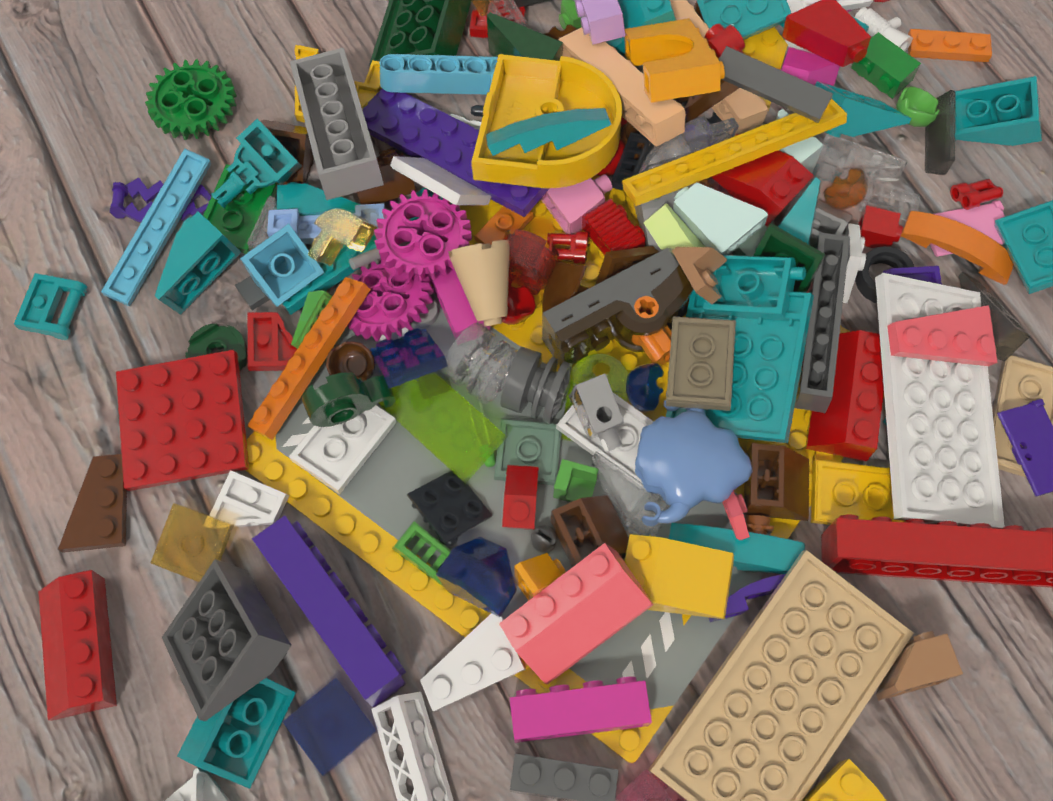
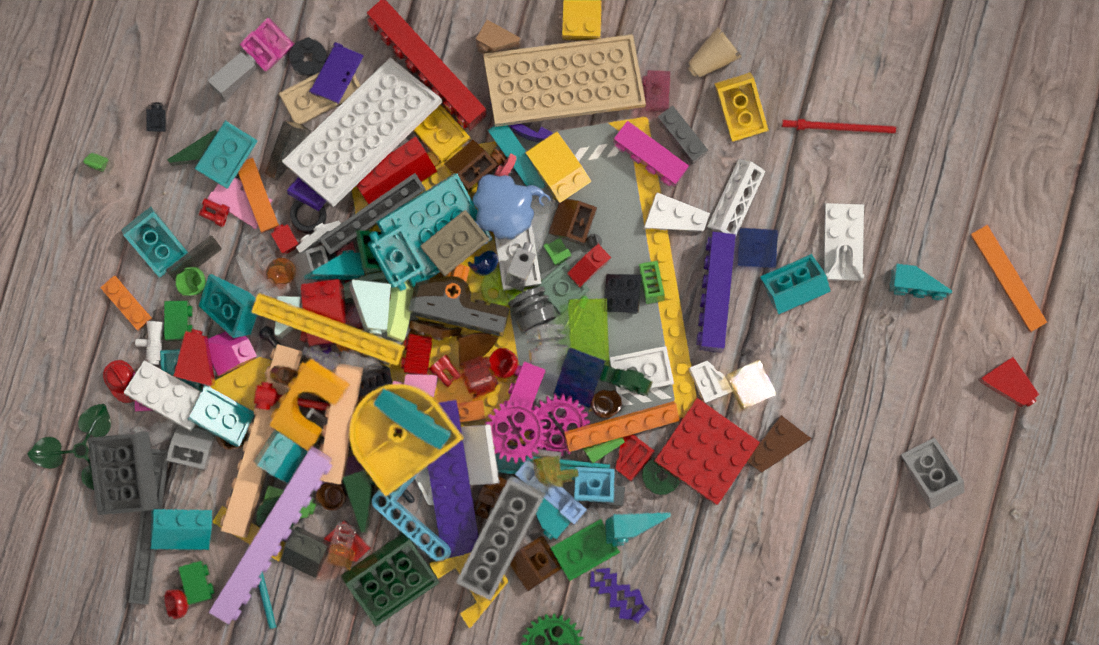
camera: 140 degrees left, 15 degrees up
teal plate [14,273,88,340] -> none
red slope [38,570,117,721] -> none
medium azure tile [101,148,211,307] -> none
dark grey slope [162,559,291,721] -> none
teal brick [211,118,302,208] -> none
clear blue slope [436,537,517,617] -> none
tan cone [448,240,510,327] -> none
coral slope [499,543,654,685] -> none
light orange slope [514,553,566,601] -> none
medium nougat slope [672,247,727,304] -> none
dark grey tile [719,46,833,123] -> none
coral wing [887,305,998,366] -> none

